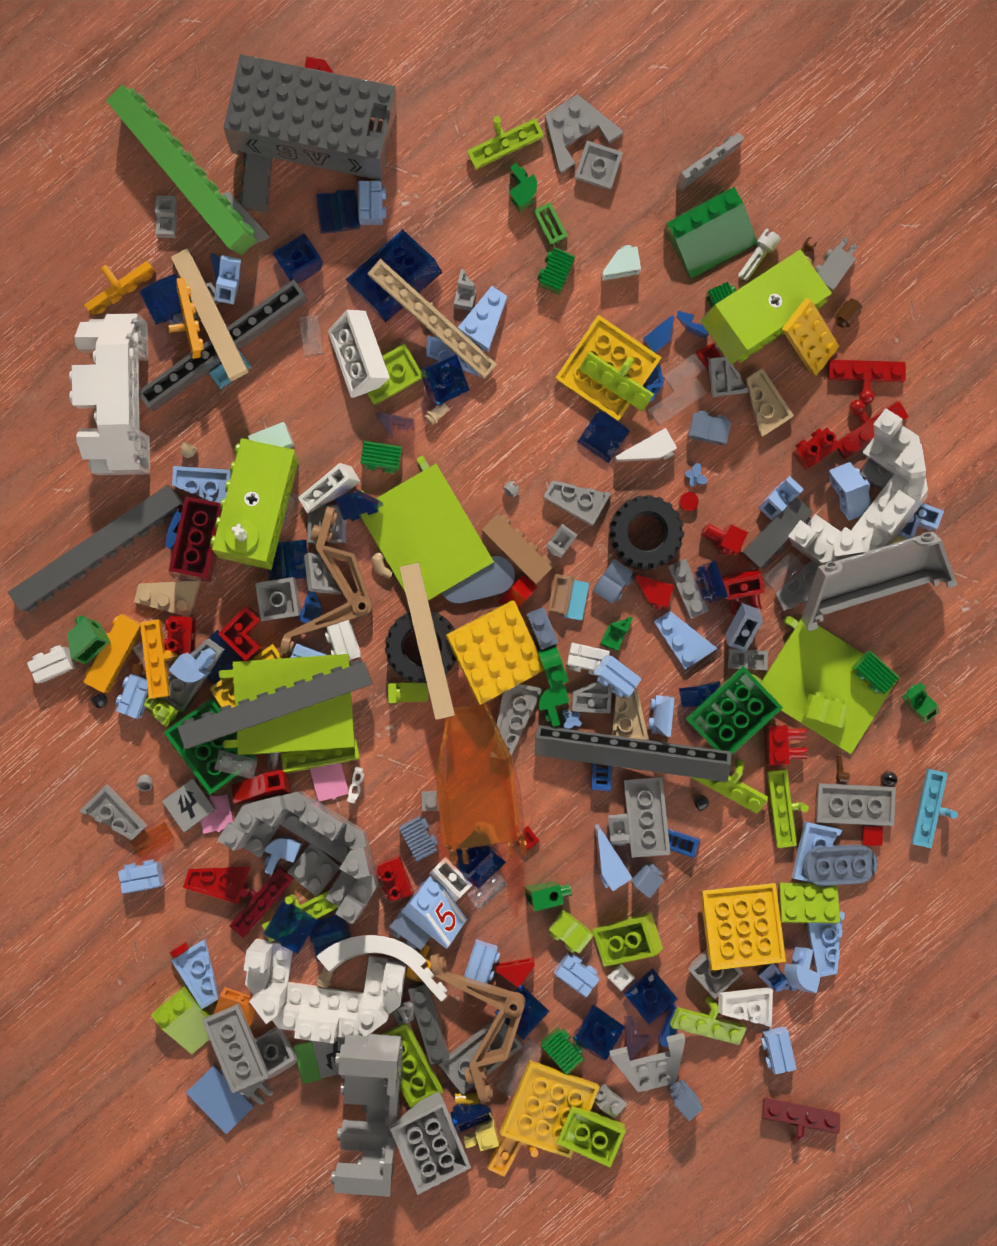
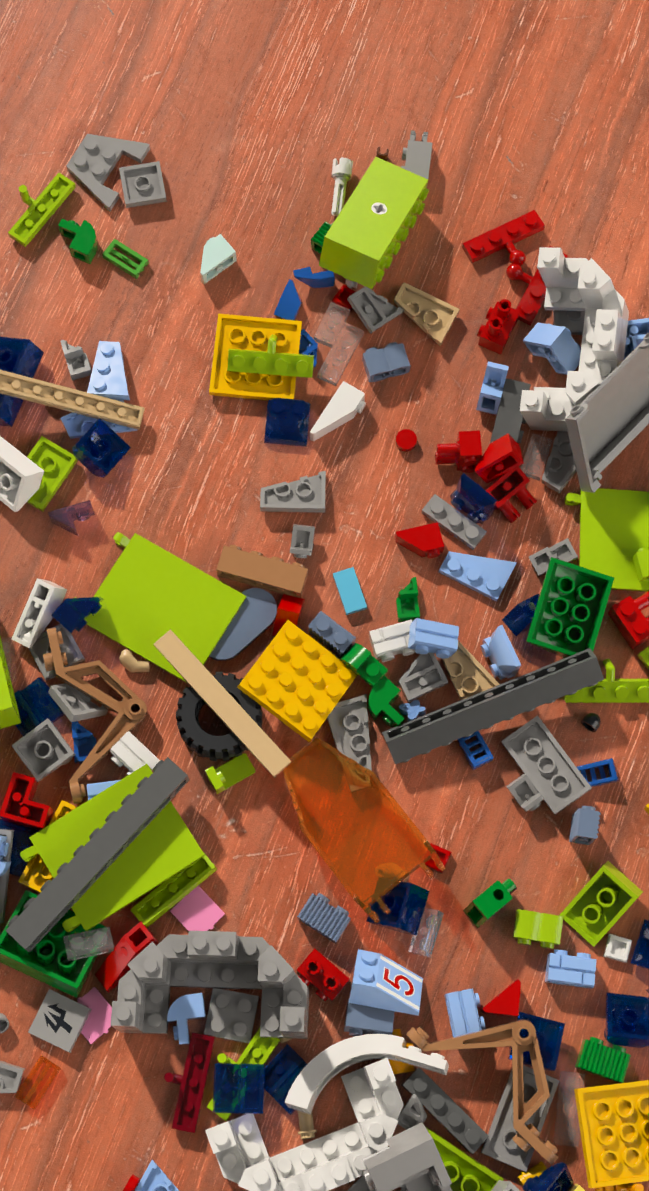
camera: 25 degrees left, 15 degrees down
light blue brick [118,859,165,894] -> none
red wing [183,867,251,904] -> none
light grey pin [267,752,282,770] -> none
white cap [347,767,364,803] -> none
green brick [360,441,403,474] -> none
light grey plate [422,791,441,811] -> none
tan pin [425,401,450,425] -> none
white brick [429,857,472,902] -> none
light grey hinge [503,481,520,498] -> none
green brick [537,247,575,295] -> none
medium nougat tile [548,574,575,615] -> none
sand blue brick [592,559,634,604] -> none
light blue slope [595,824,633,891] -> none
black tyre [608,495,684,570] -> none
green slope [664,187,757,279] -> none
light grey wing [676,133,744,191] -> none
medium blue piece [684,463,708,487] -> none
sand blue brick [725,603,763,652] -> none
yellow plate [782,298,839,376] -> none
reddish brown brick [834,298,863,328] -> none
none -> red slope [475,433,524,483]

